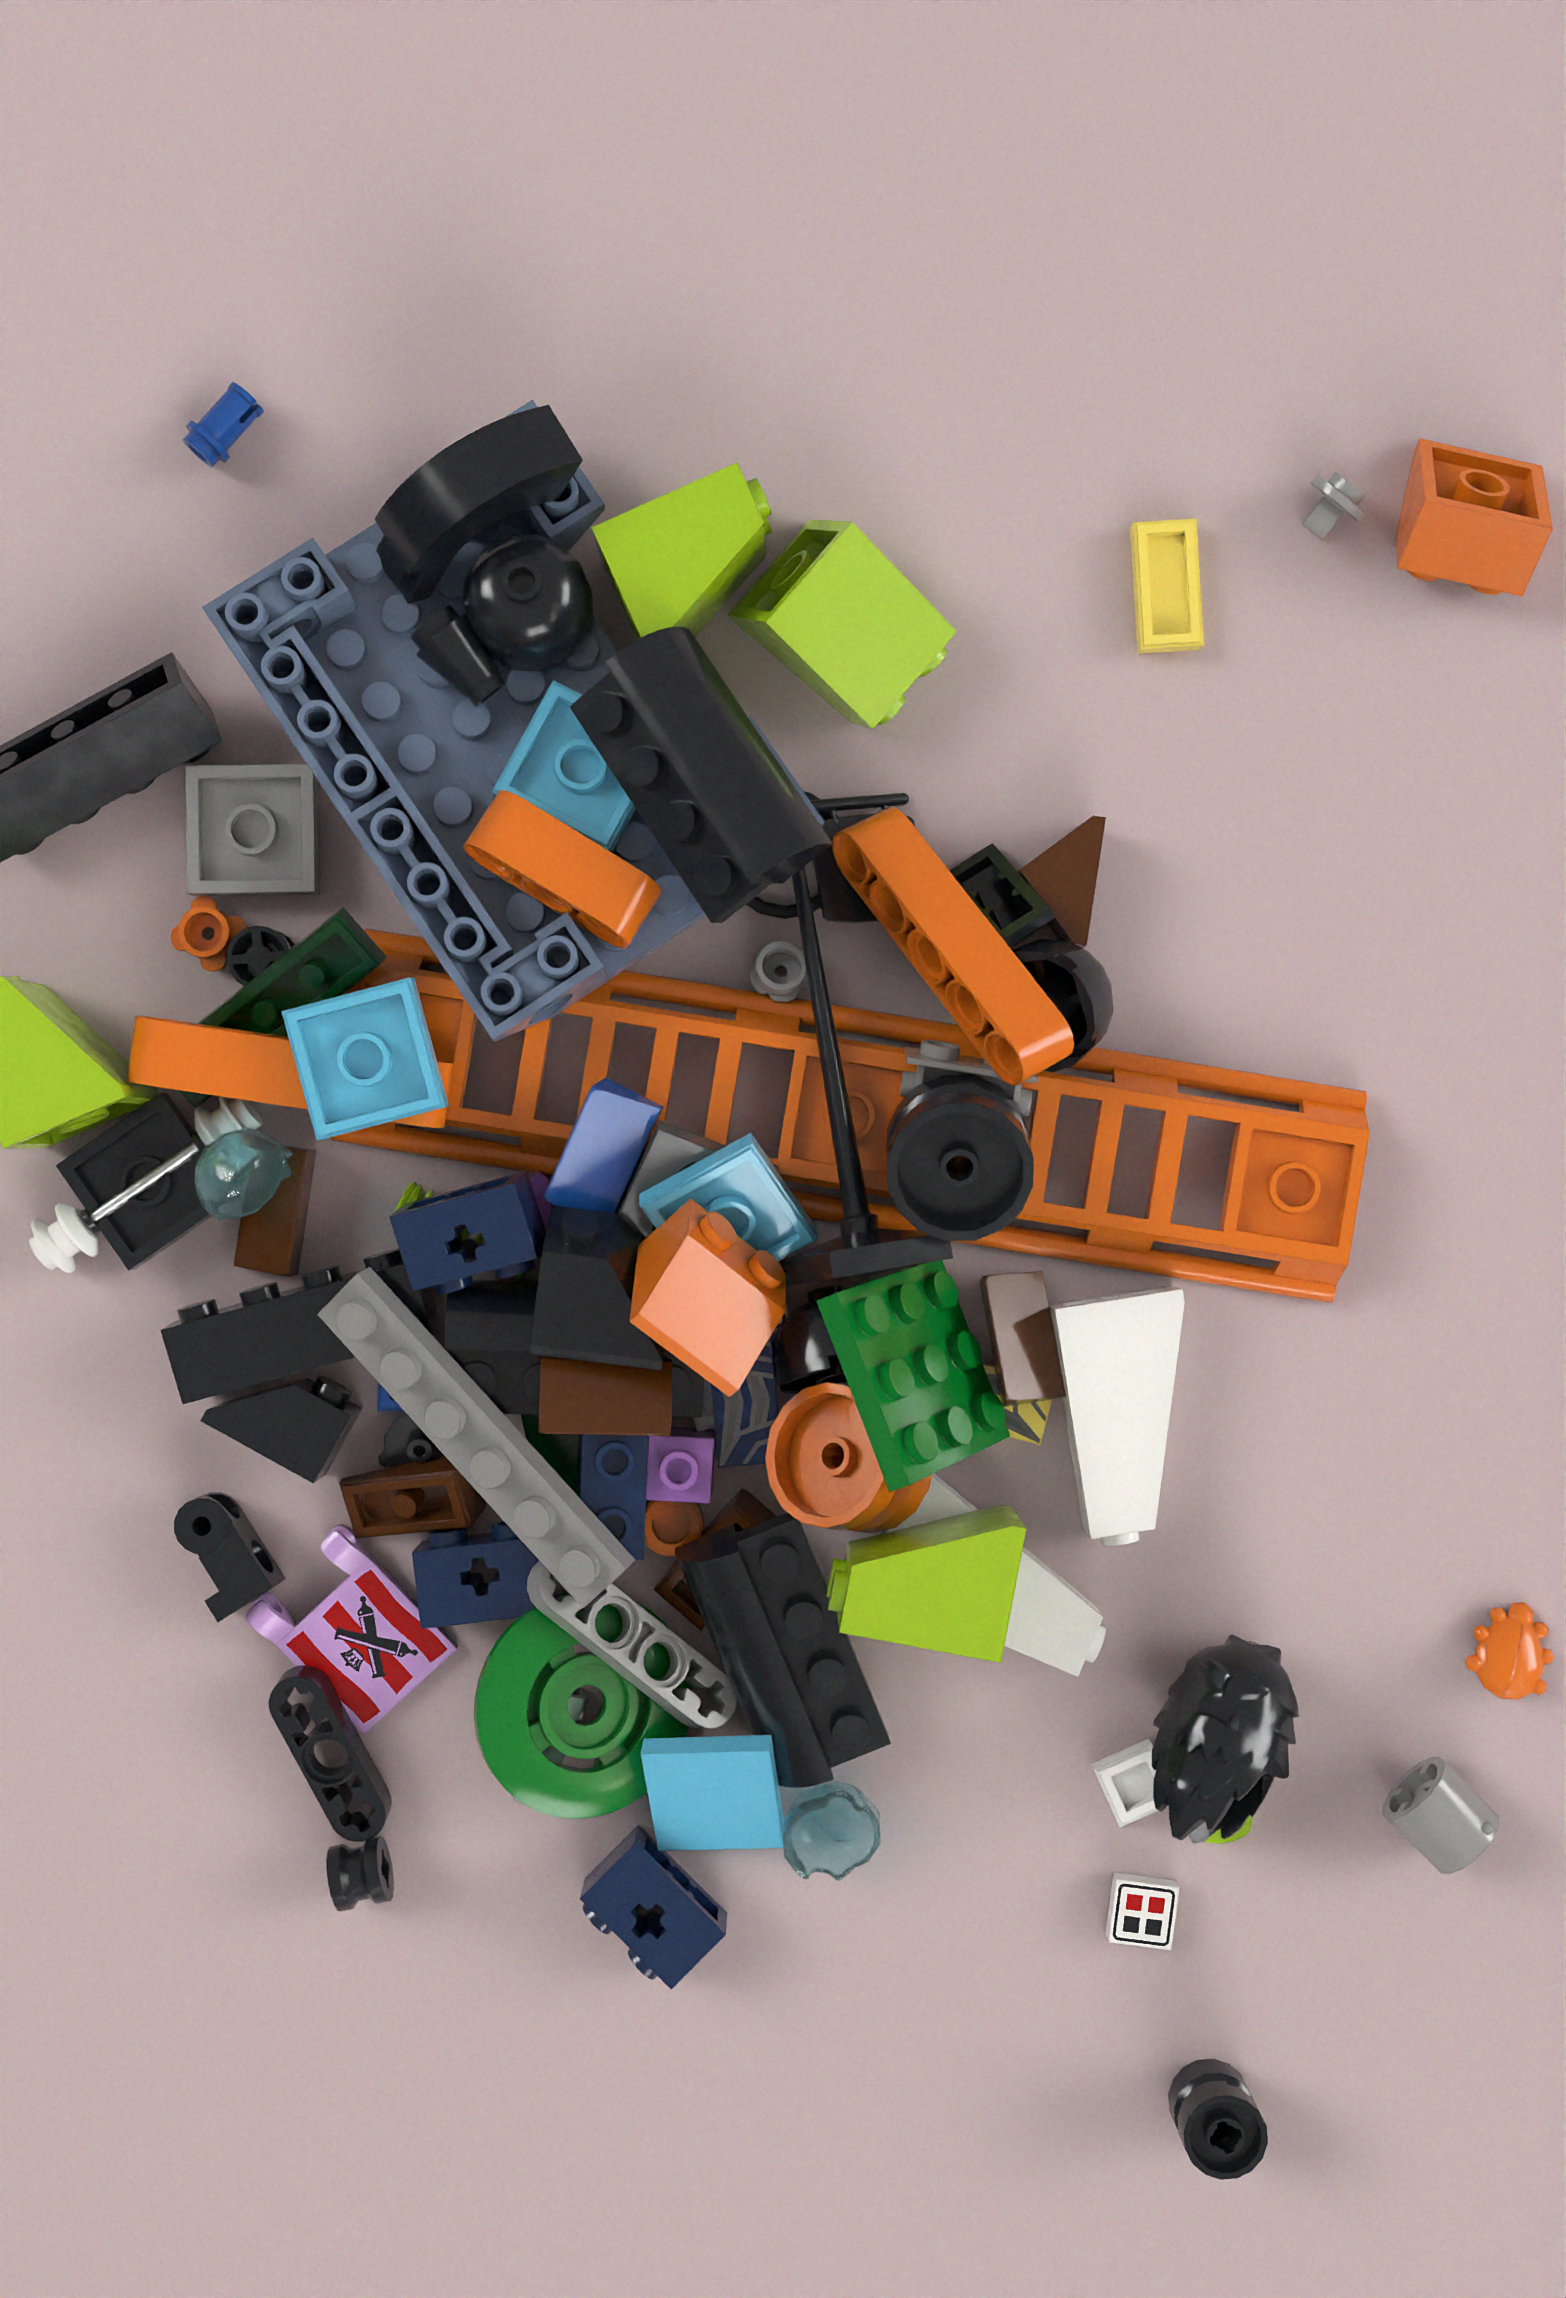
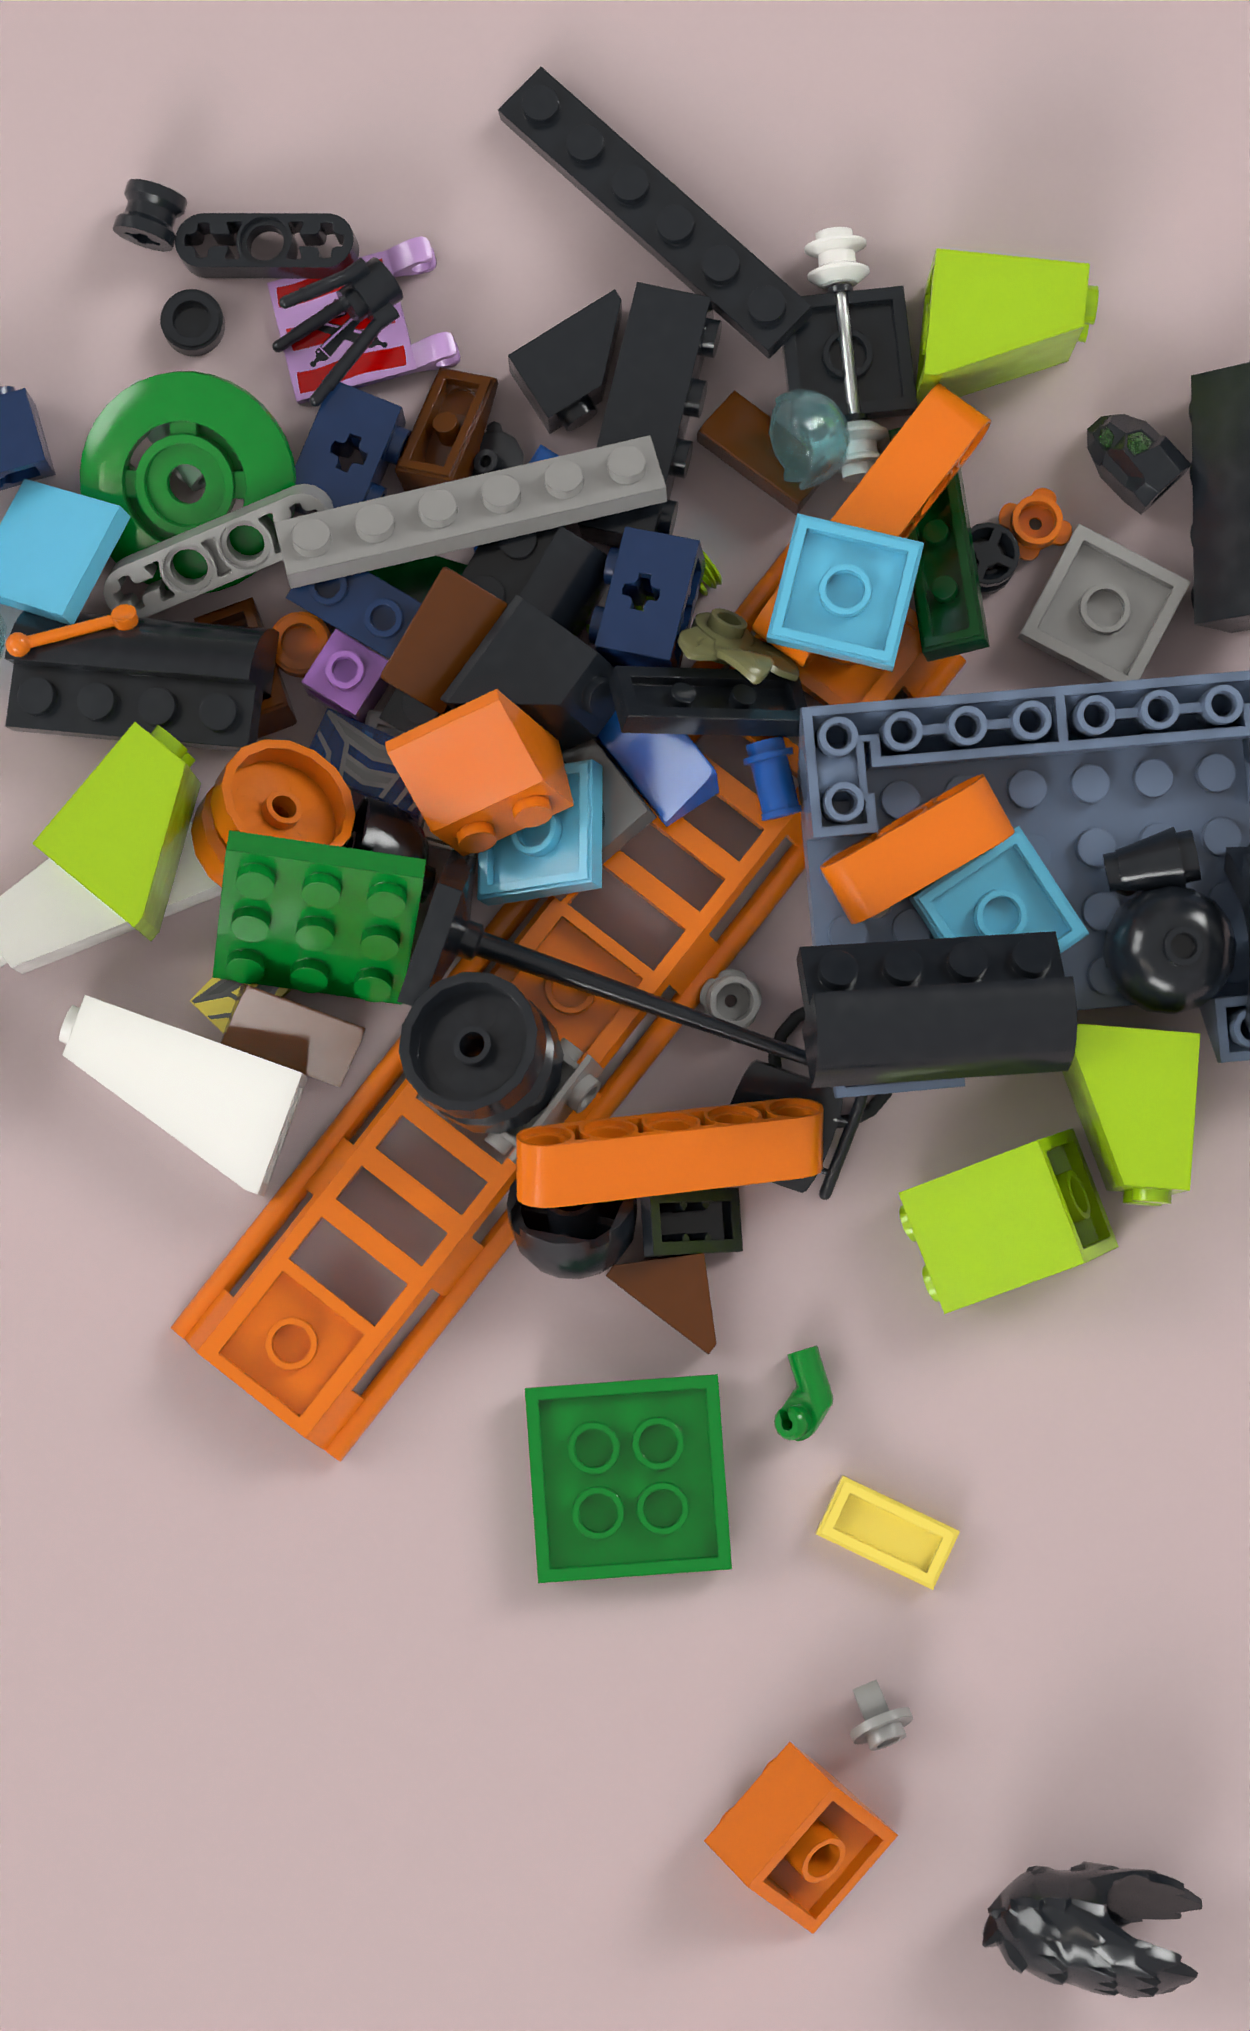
camera: 120 degrees right, 5 degrees down
black leg [174,1492,286,1622] -> none
none -> orange hinge [5,604,138,657]
none -> black tile [160,289,225,356]
none -> black plant [272,257,404,407]
none -> black plate [498,67,812,359]
none -> green plate [525,1374,732,1583]
none -> black plate [609,666,808,737]
none -> olive plate [677,608,799,685]
none -> blue pin [743,737,802,821]
none -> green arm [774,1345,833,1441]
none -> black head [982,1861,1202,1998]
none -> black rock [1087,414,1191,514]

